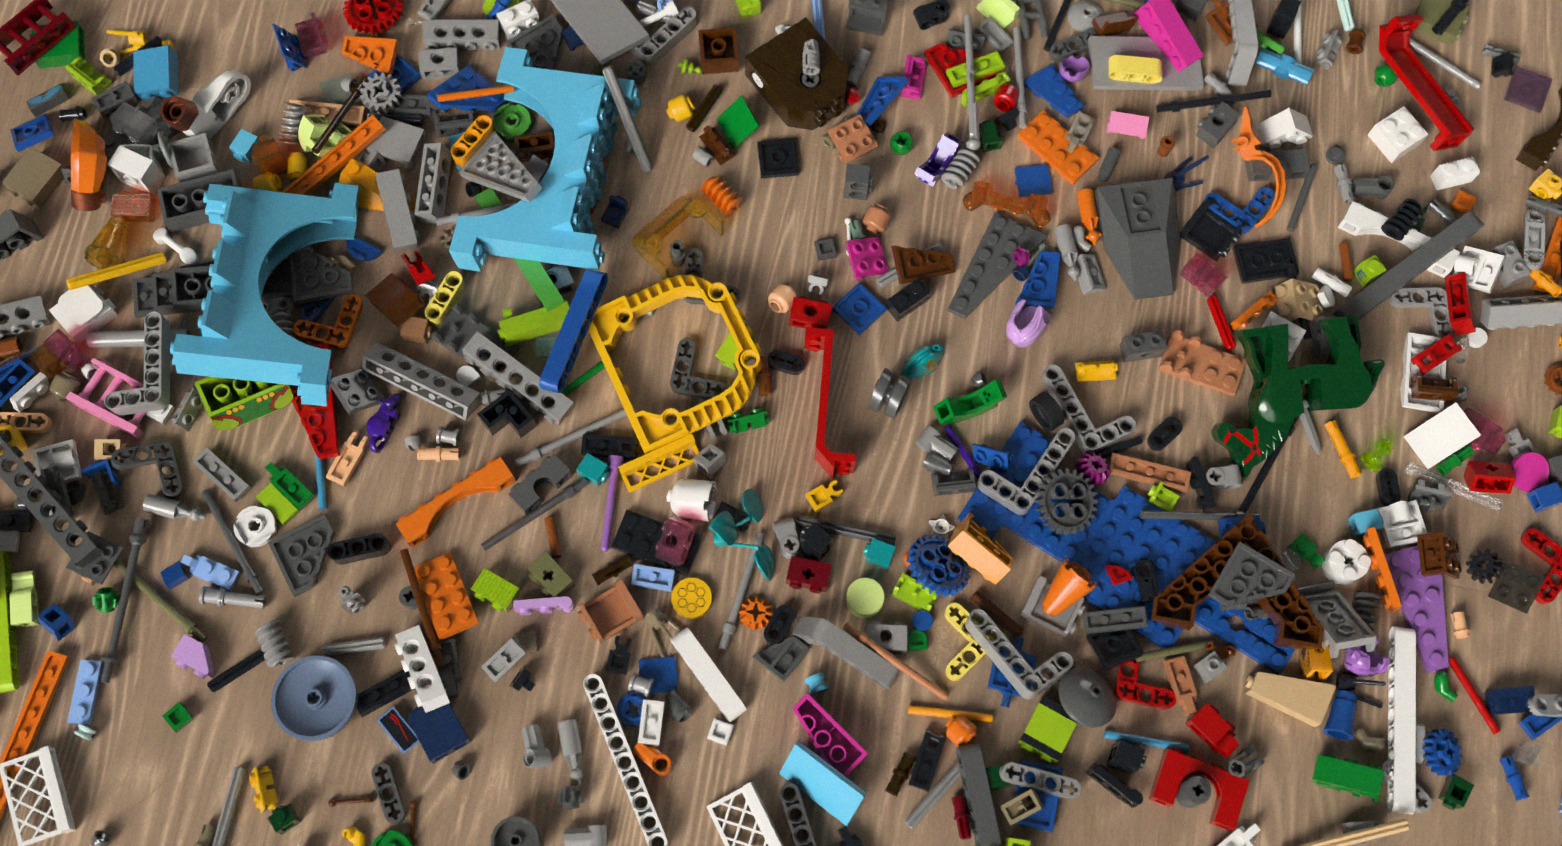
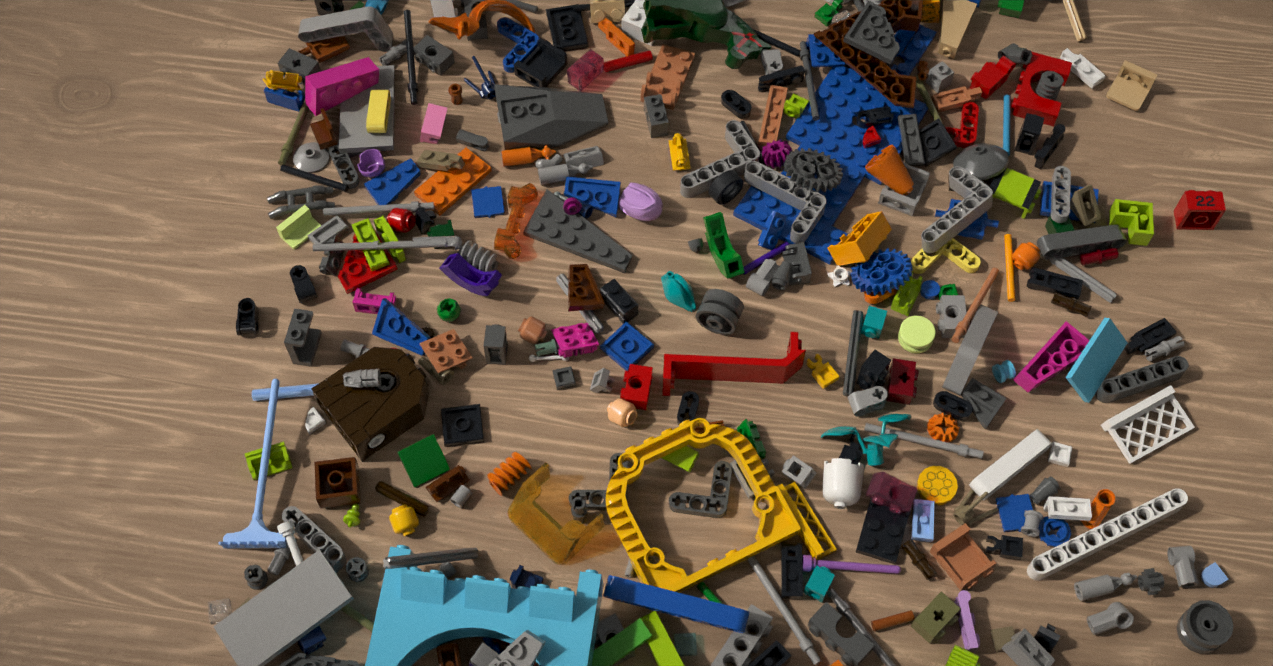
camera: 90 degrees left, 10 degrees down
reddish brown axle [971,591,1024,637] -> none

